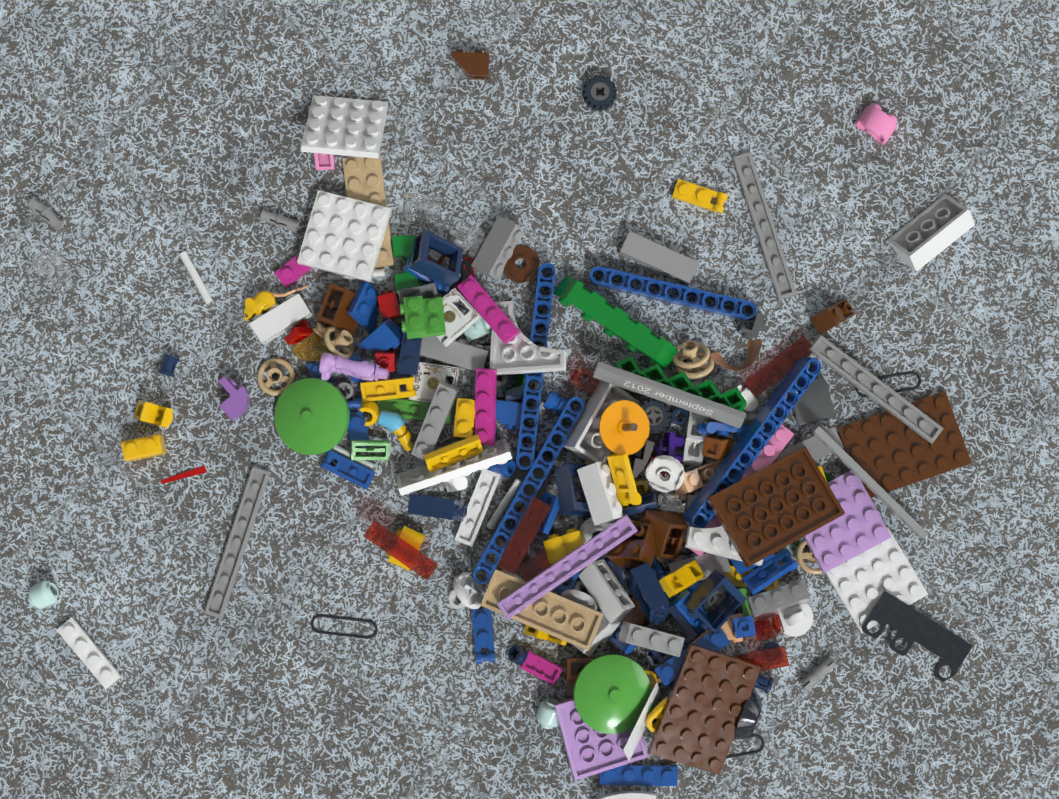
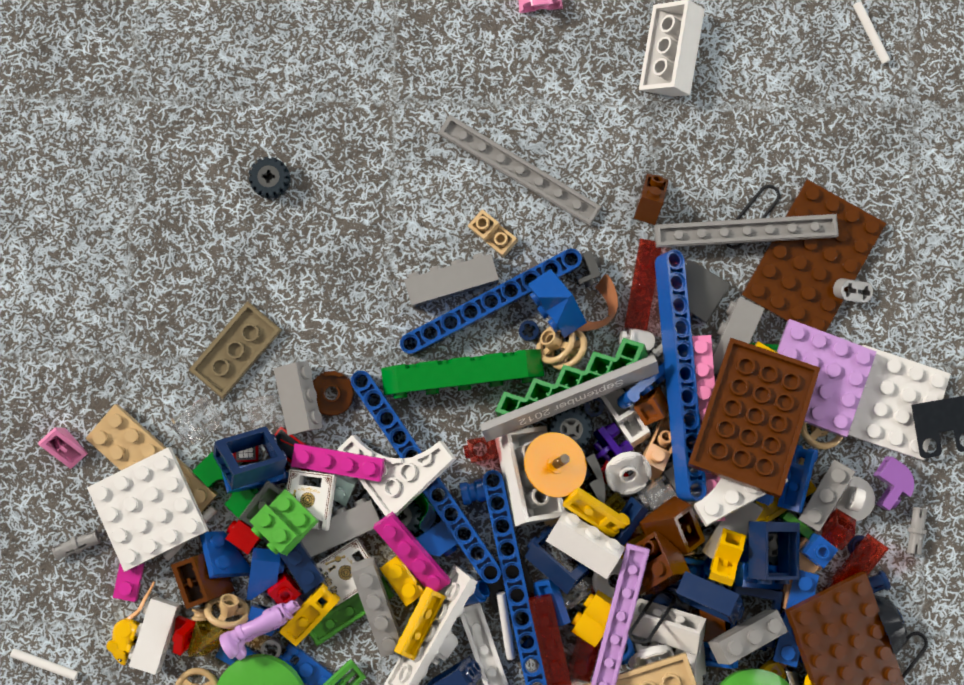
camera: 35 degrees left, 0 degrees up
white plate [301,95,388,158] -> none
yellow piece [358,401,414,452] -> none
reddish brown slope [451,49,489,80] -> none
yellow plate [672,179,728,214] -> none
light grey tile [810,425,928,539] -> none
none -> dark tan tile [189,301,282,399]
none -> tan slope [468,209,518,257]
none -> dark blue bush [519,320,539,341]
none -> blue slope [528,269,587,338]
none -> black piece [628,590,676,644]
none -> light grey beam [833,278,873,303]
none -> medium lavender brick [874,456,914,511]

